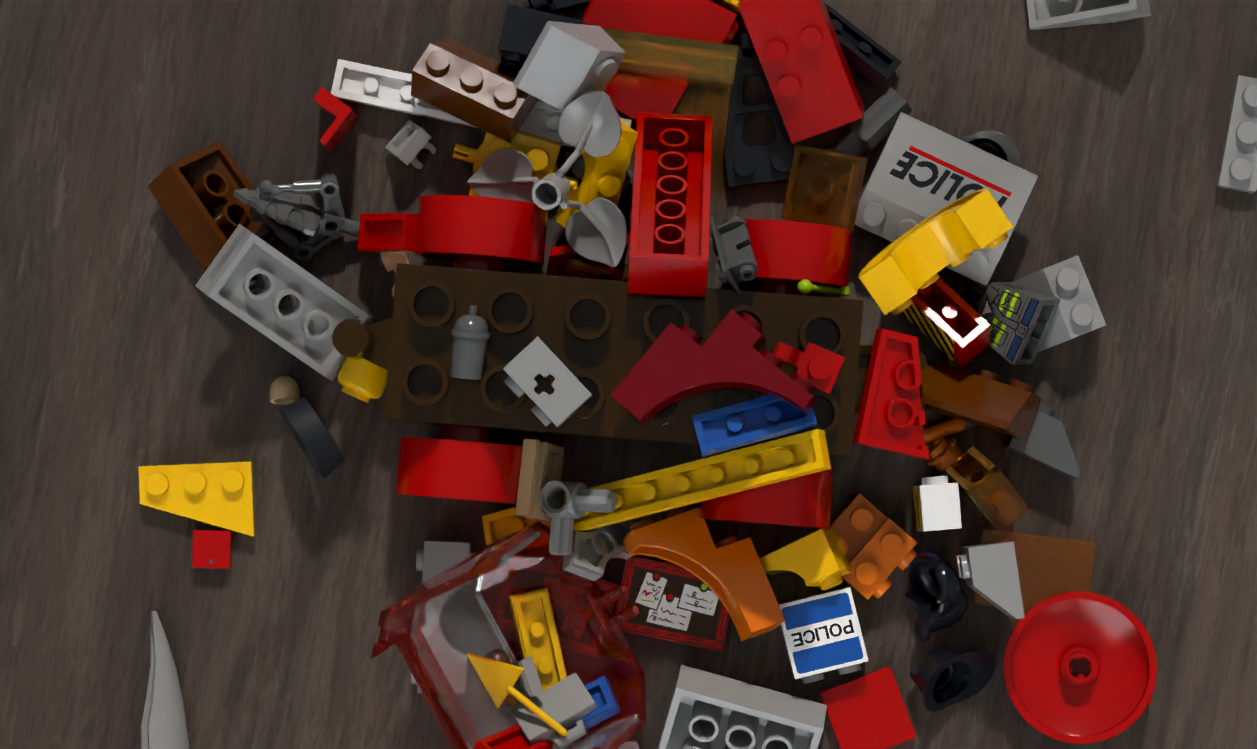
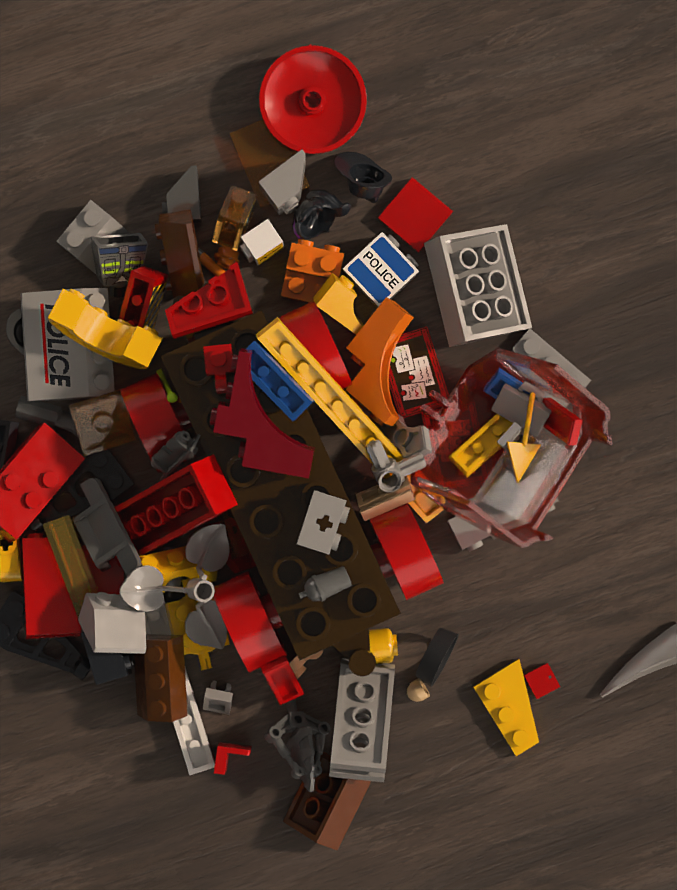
camera: 115 degrees left, 0 degrees up
none -> dark grey plate [72,478,141,577]

